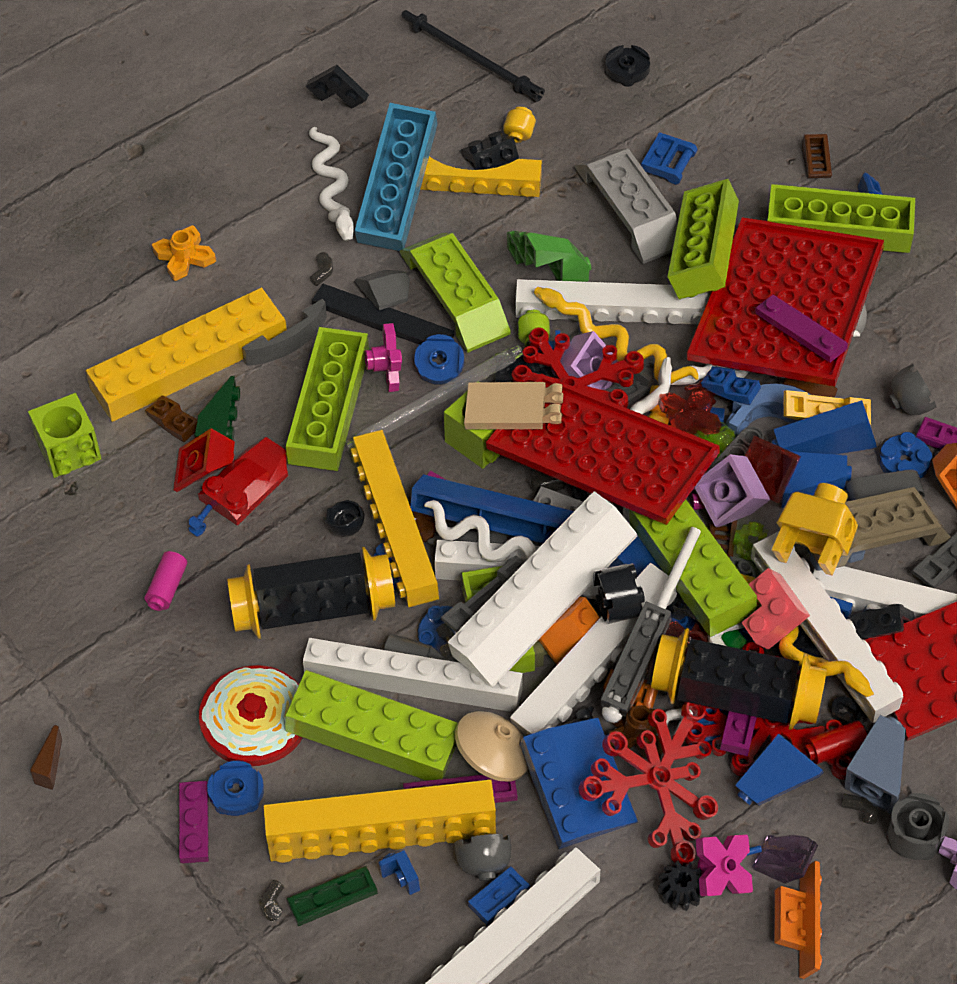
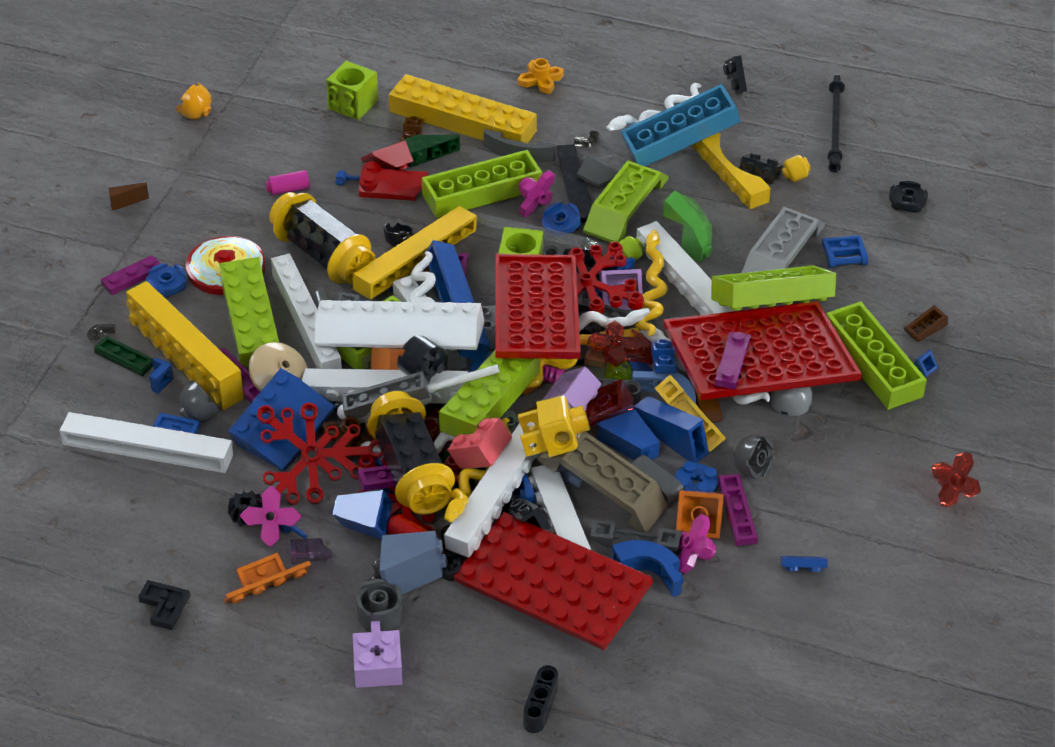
camera: 55 degrees right, 10 degrees down
tan tile [464,382,564,429] -> none

